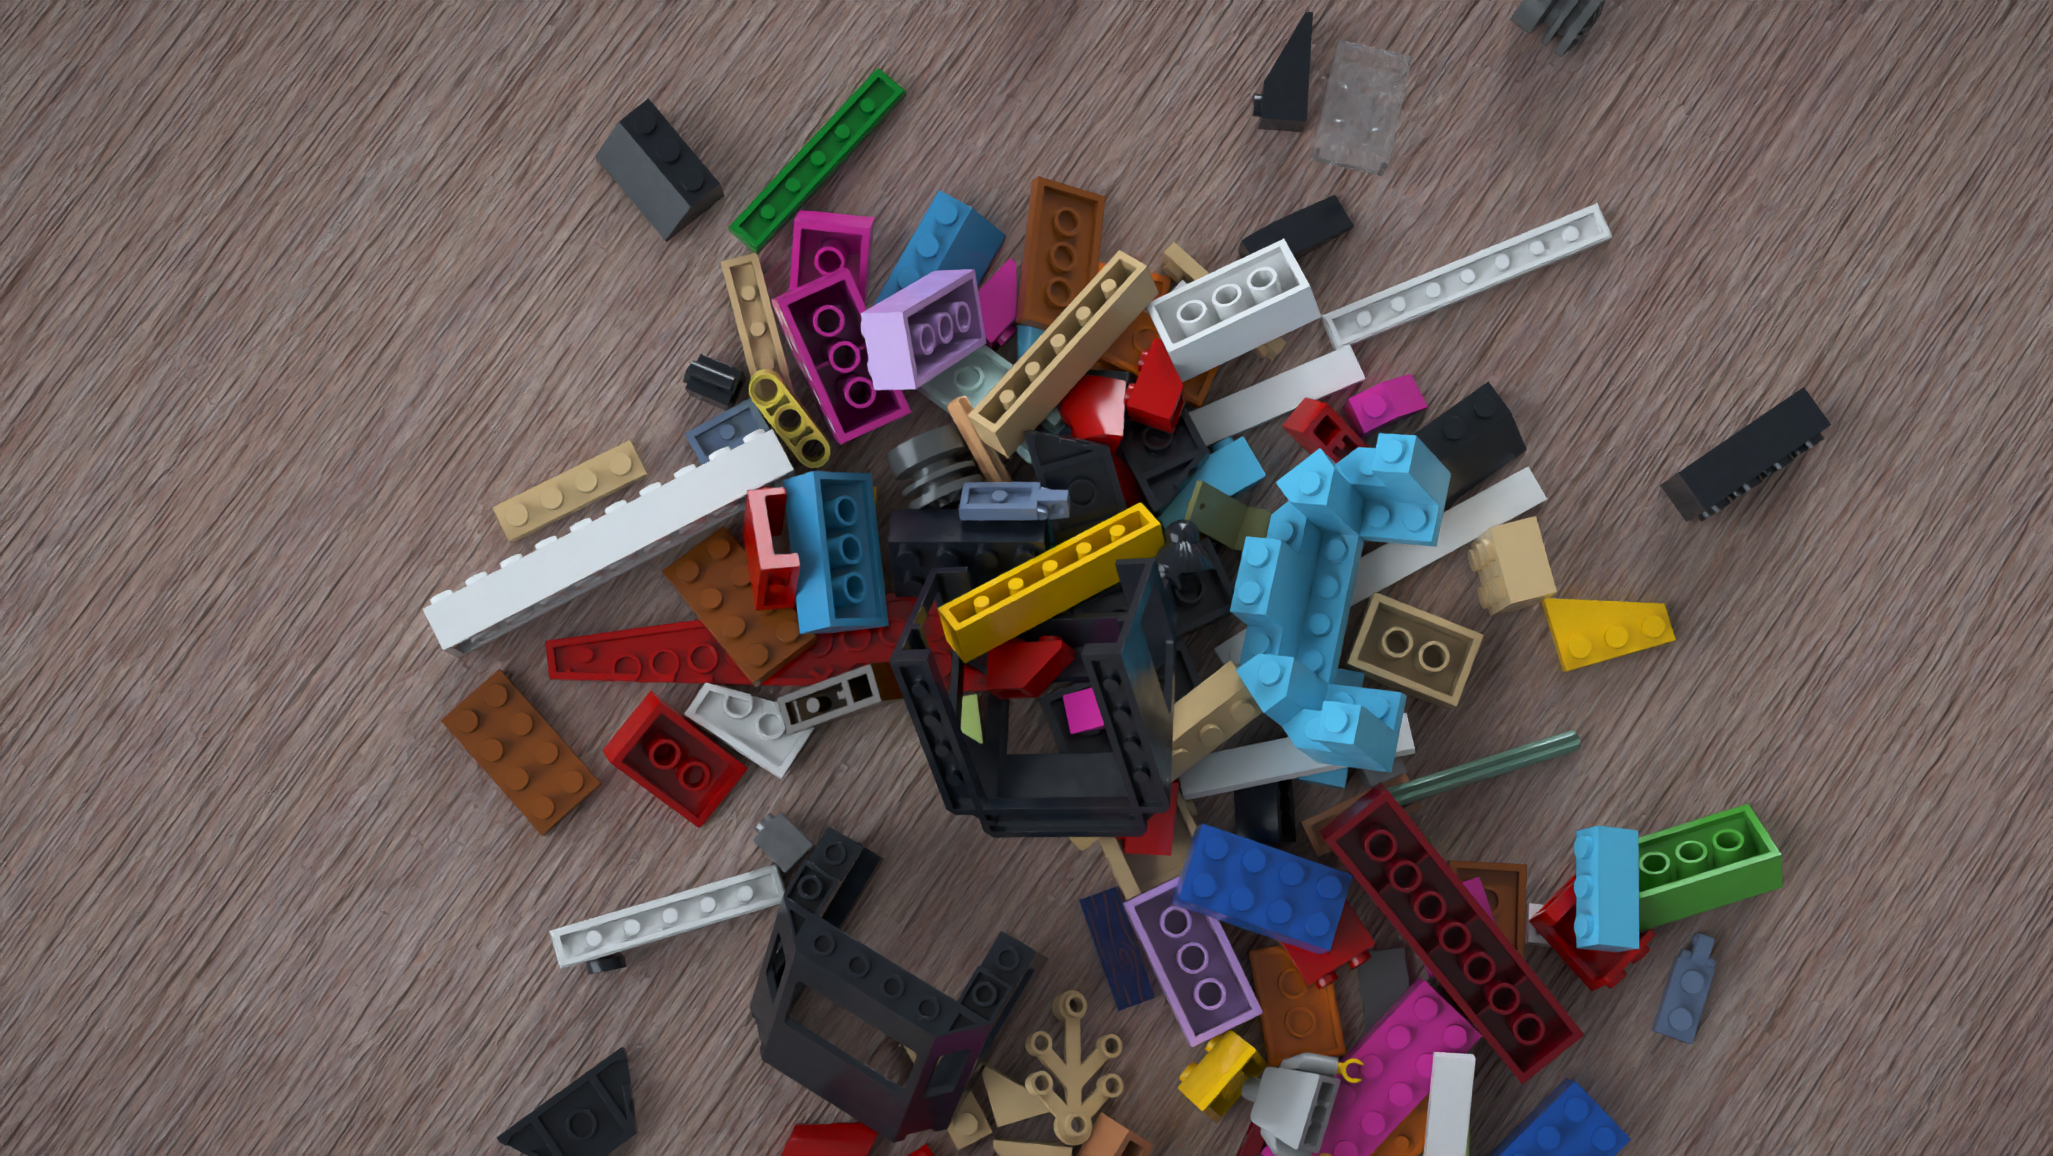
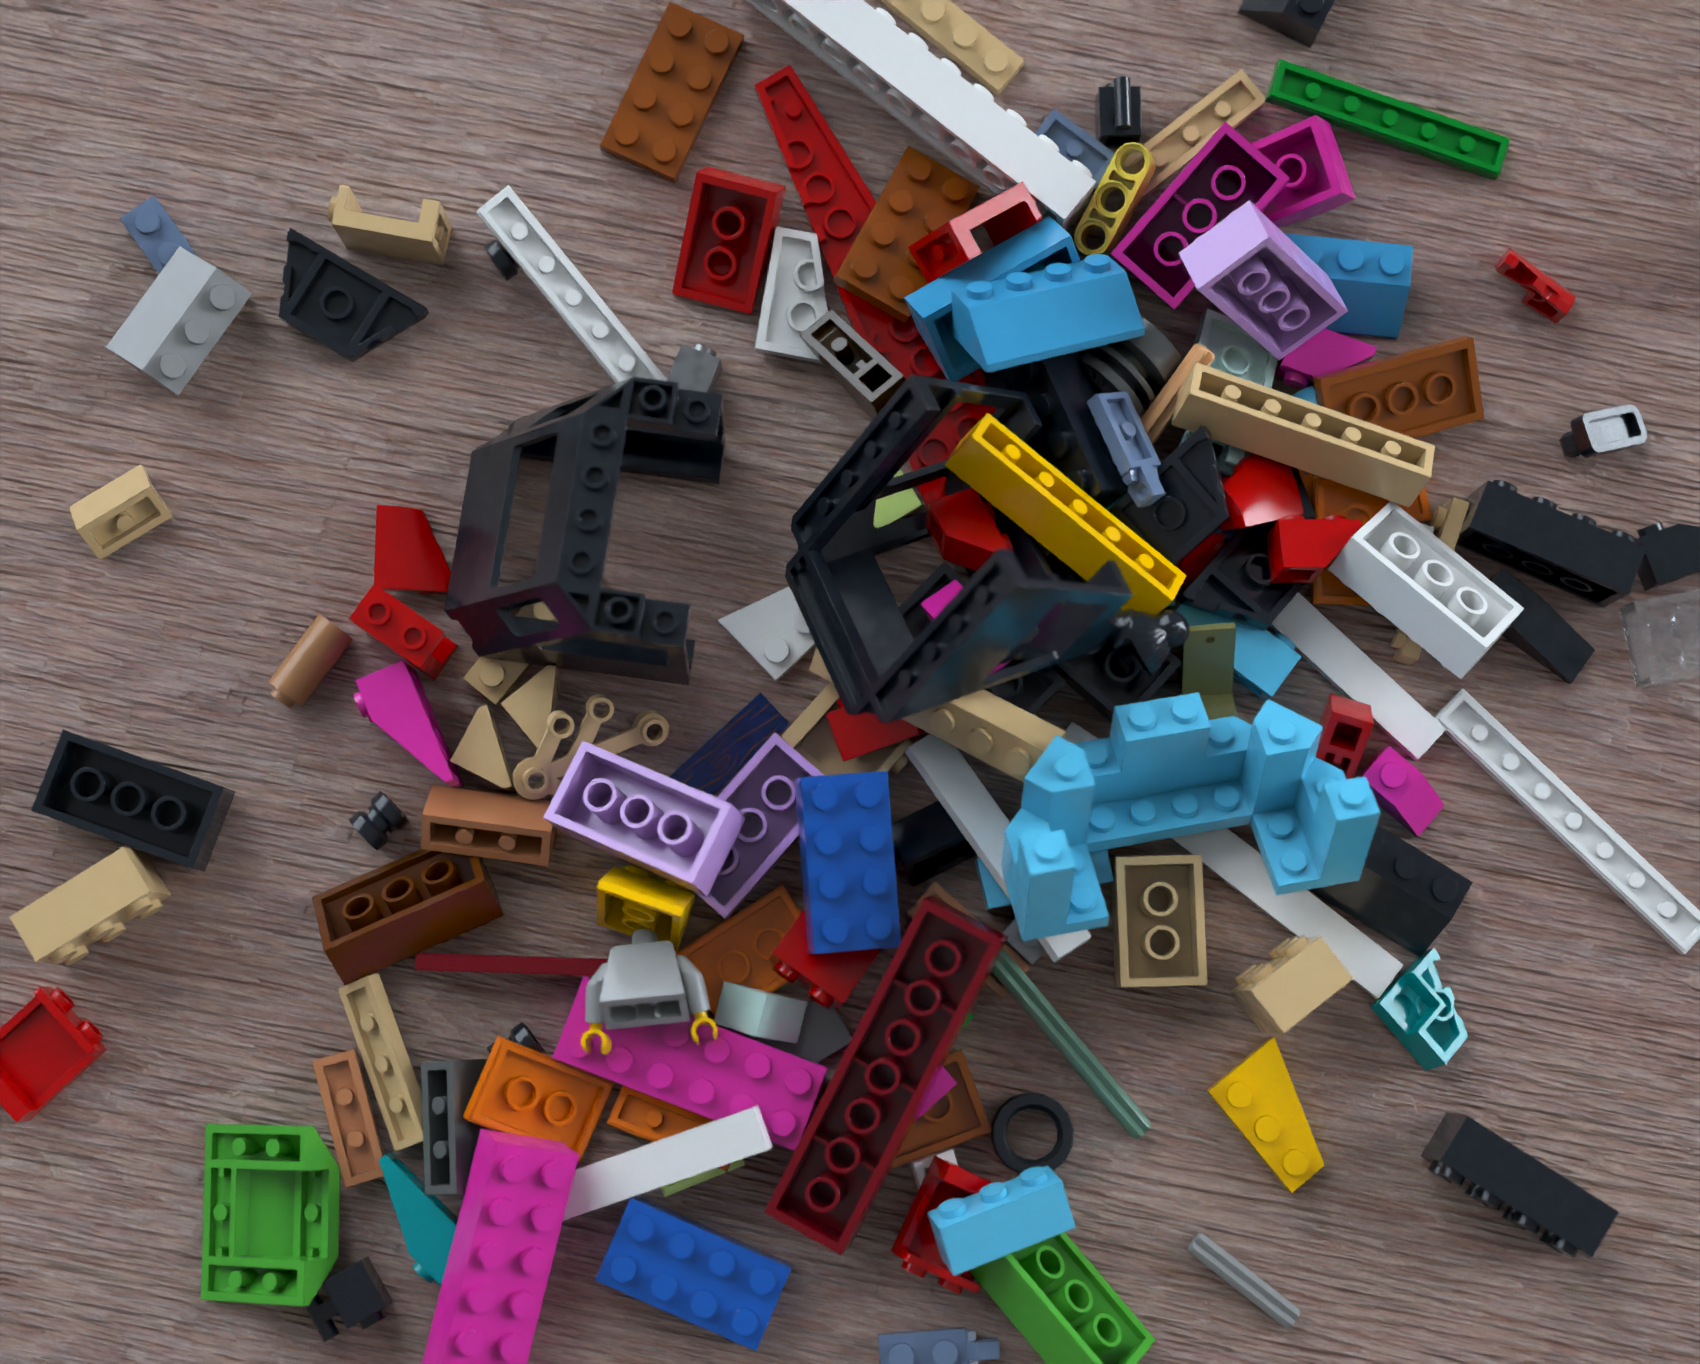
camera: 65 degrees right, 0 degrees up
none -> tan panel [328,185,452,266]
none -> lavender brick [543,741,745,897]
none -> light aqua slope [714,981,807,1044]
none -> white wing [718,587,816,682]
none -> dark azure slope [951,254,1145,373]
none -> black tyre [990,1092,1074,1174]
none -> light grey axle [1187,1233,1301,1329]
none -> teal slope [1370,948,1468,1071]
none -> black brick [1456,480,1647,608]
none -> red slope [1495,248,1576,324]
none -> piece [1559,404,1647,458]

